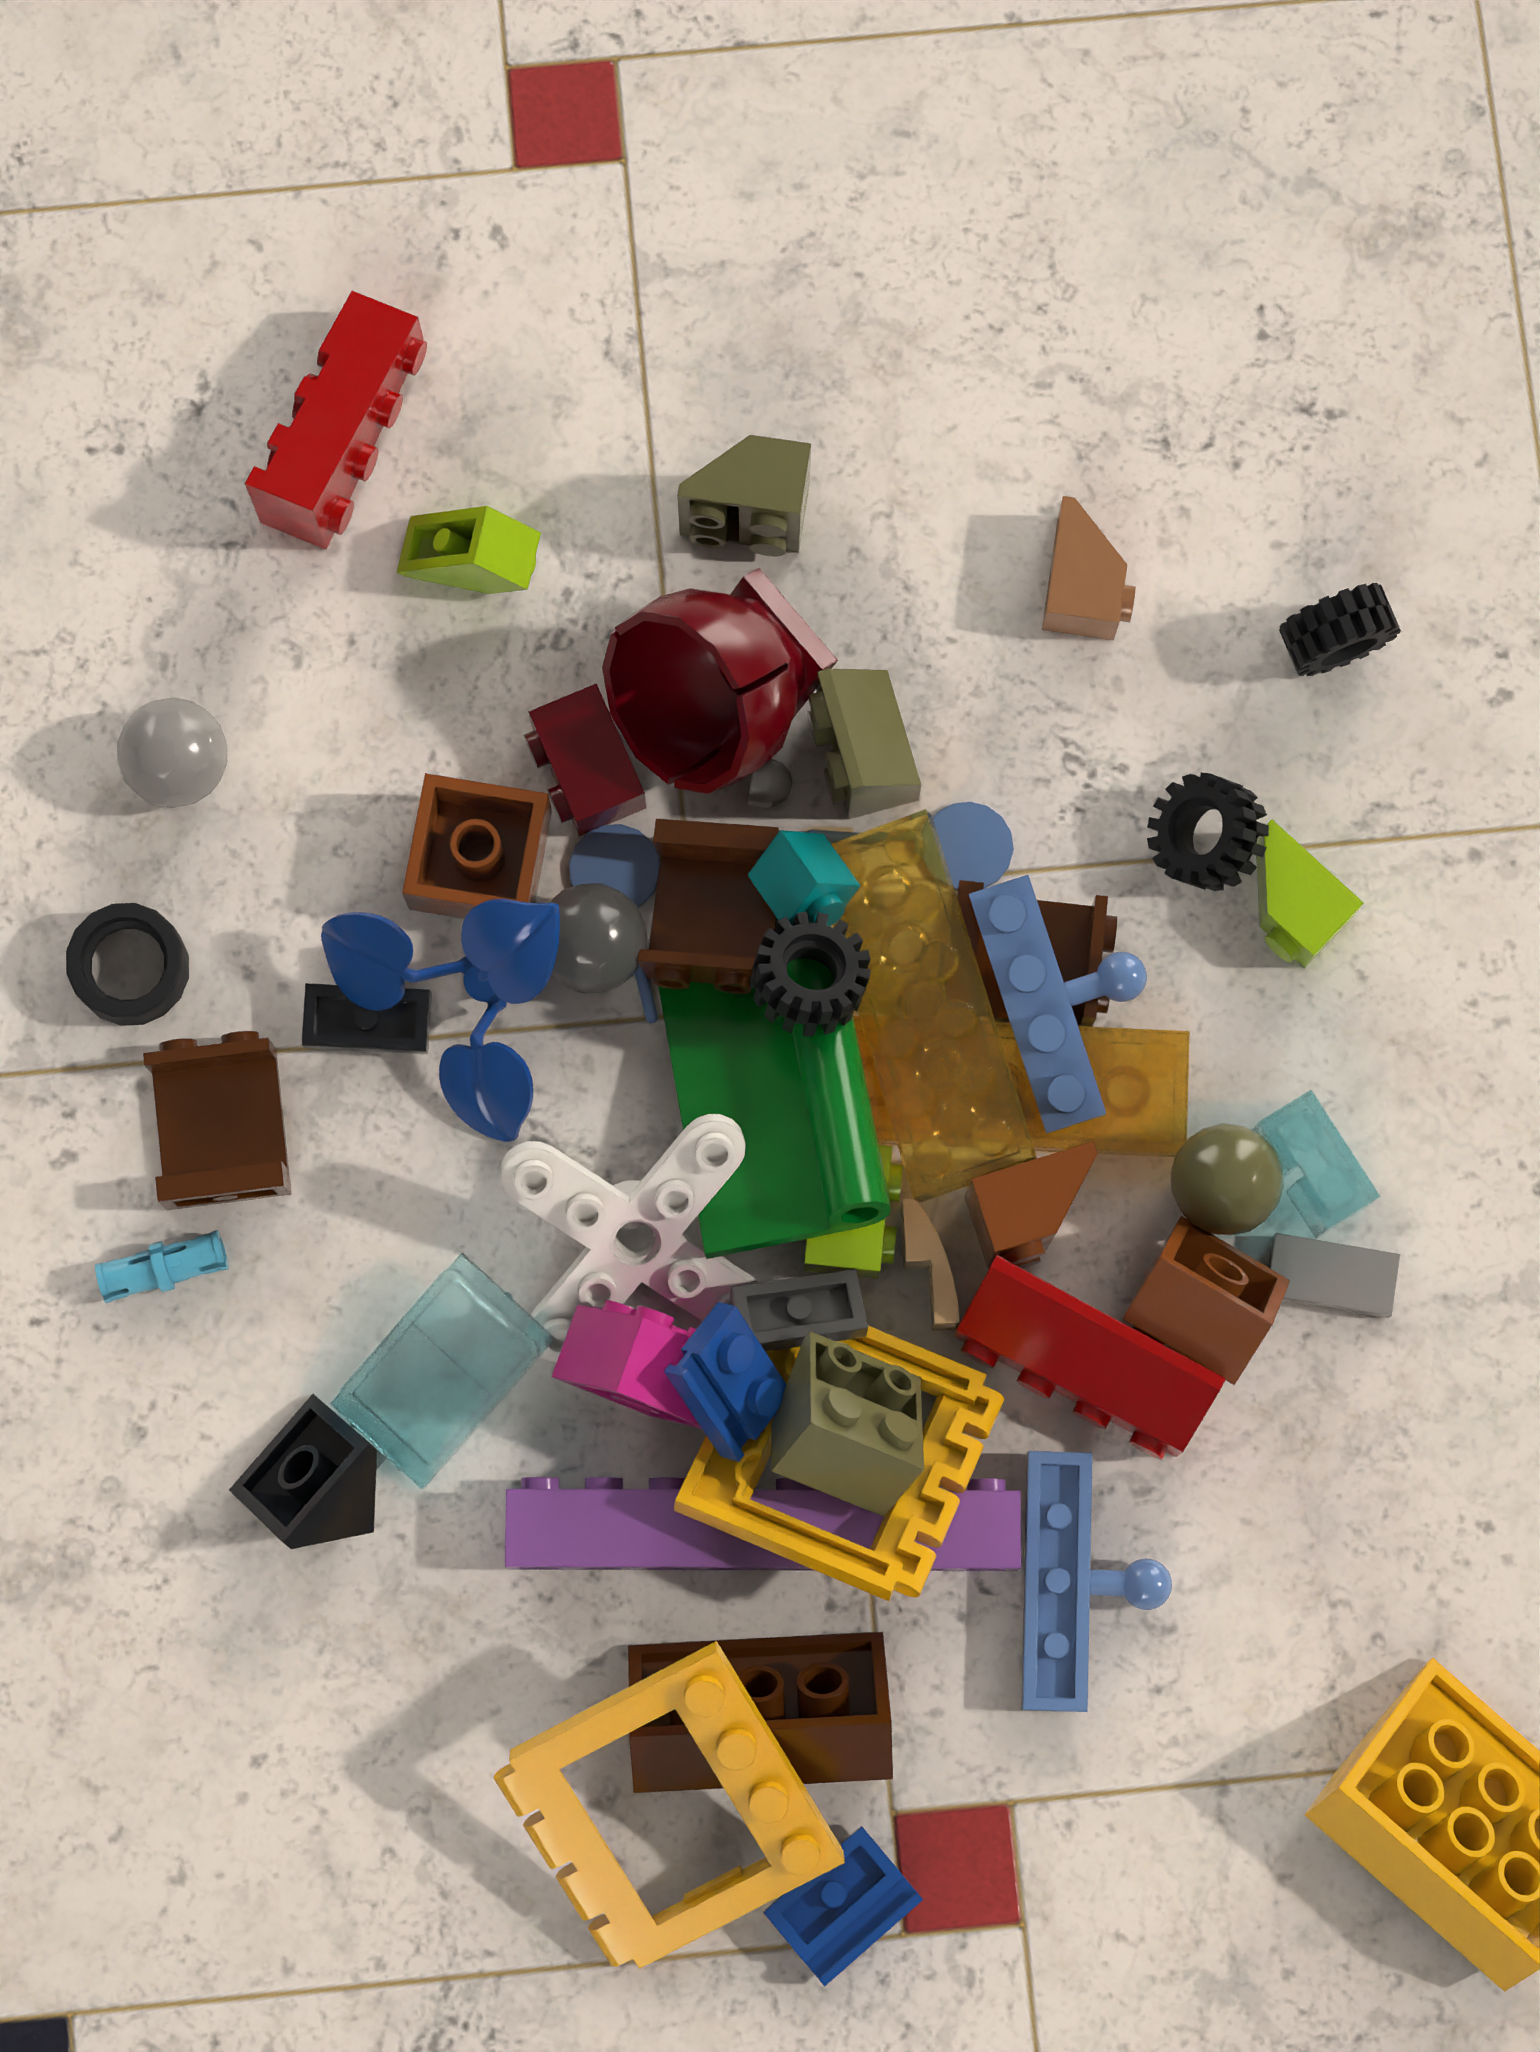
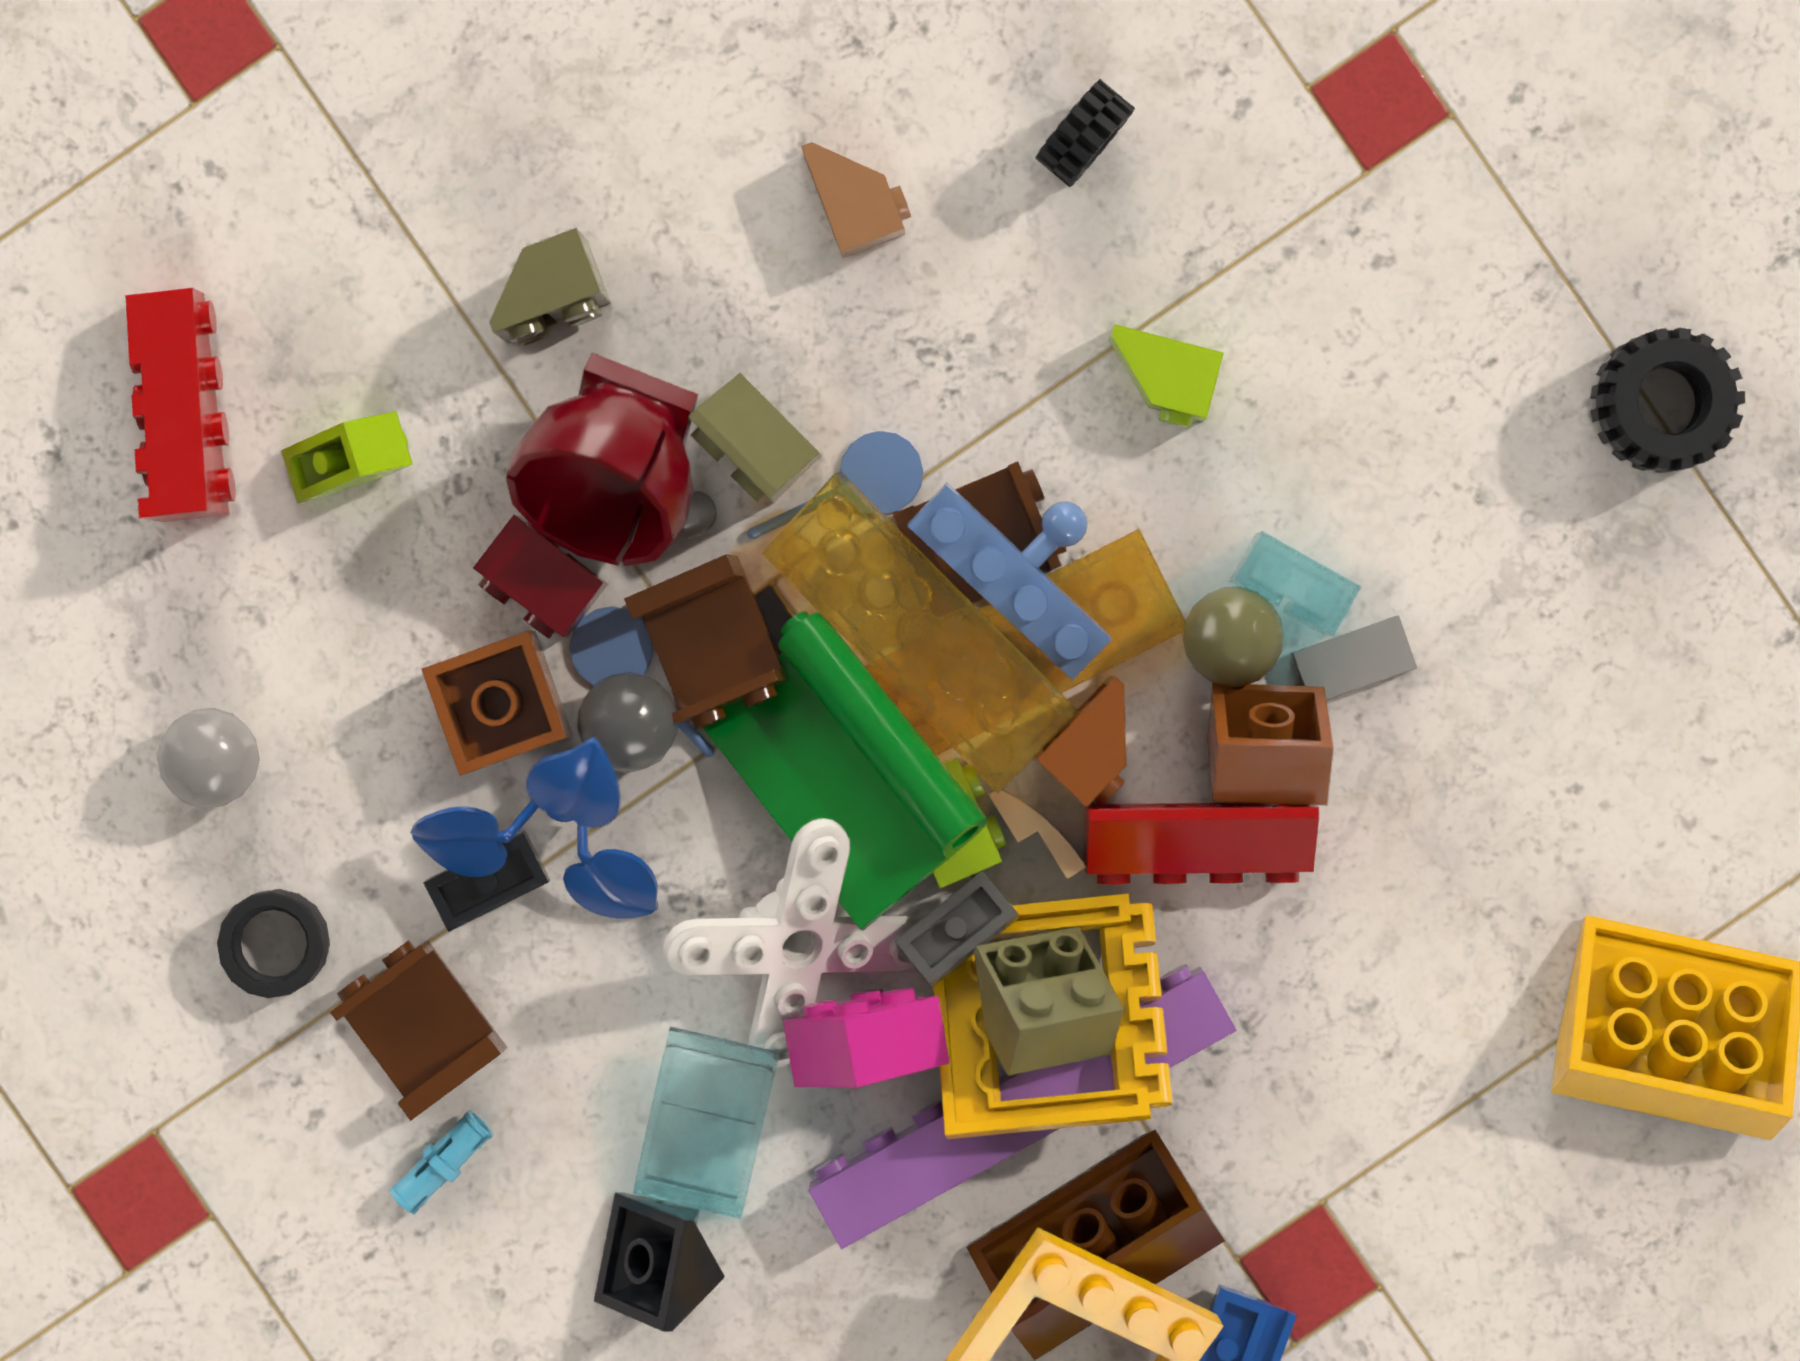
camera: 30 degrees left, 10 degrees up
blue plate [664,1302,786,1462] -> none
teal brick [748,830,861,927] -> none
black tyre [750,912,871,1036] -> none
medium blue plate [1021,1451,1172,1712] -> none
black tyre [1147,772,1269,891] -> none

